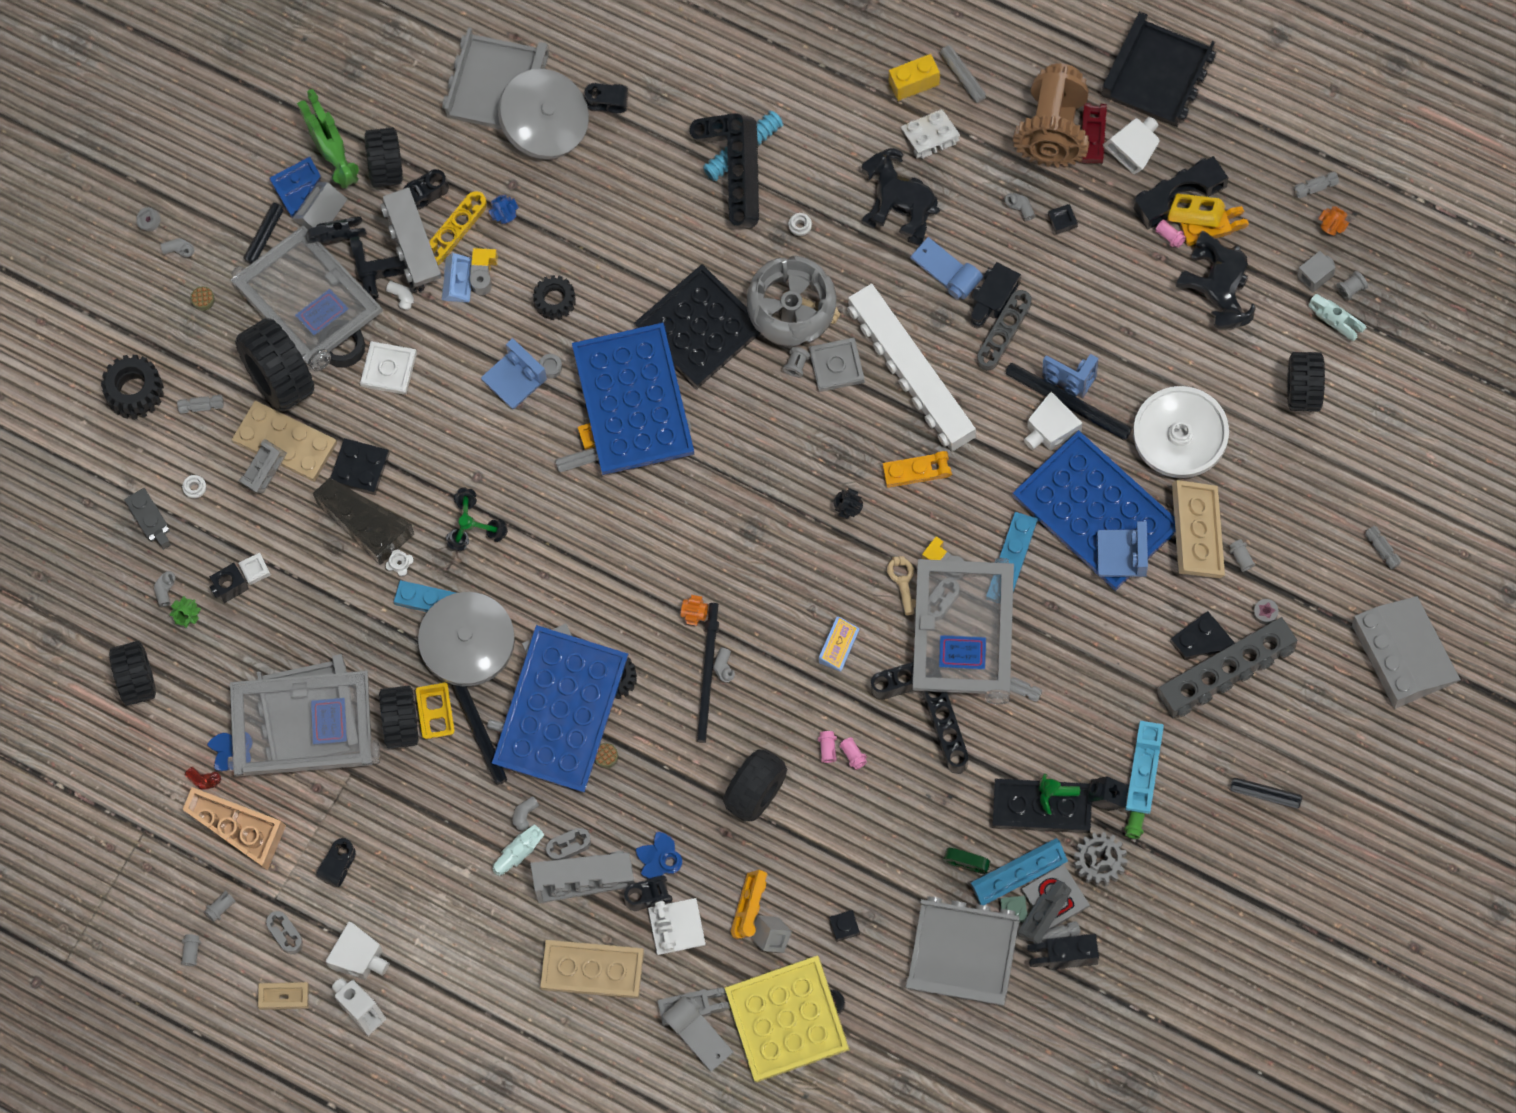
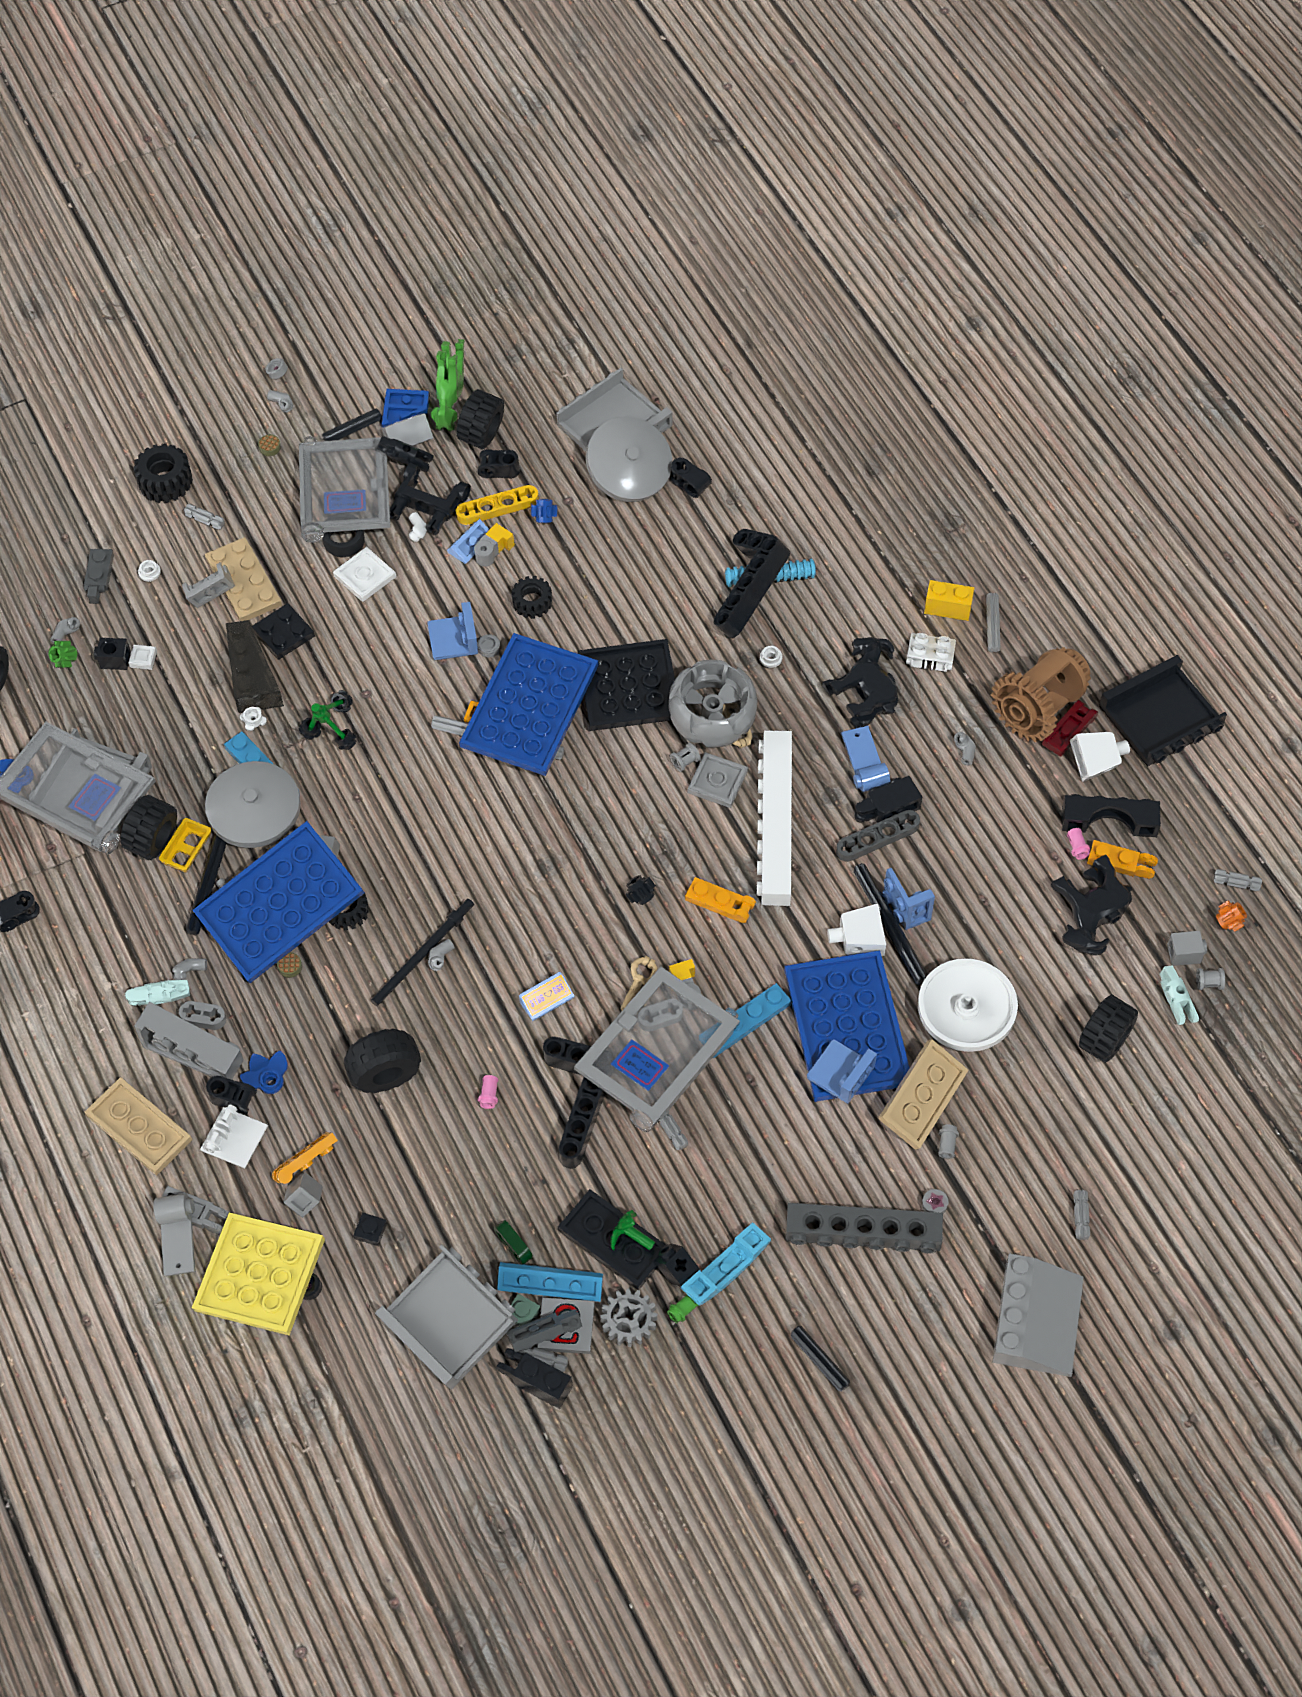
camera: 30 degrees right, 10 degrees down
black tyre [235,318,315,411] -> none
light grey wedge [380,187,441,288] -> none
orange gear [680,595,708,626] -> none
bright pink pin [818,731,837,763] -> none
black plate [1048,204,1078,234] -> none
yellow piece [1168,193,1225,227] -> none
black wing [1170,611,1235,660] -> none

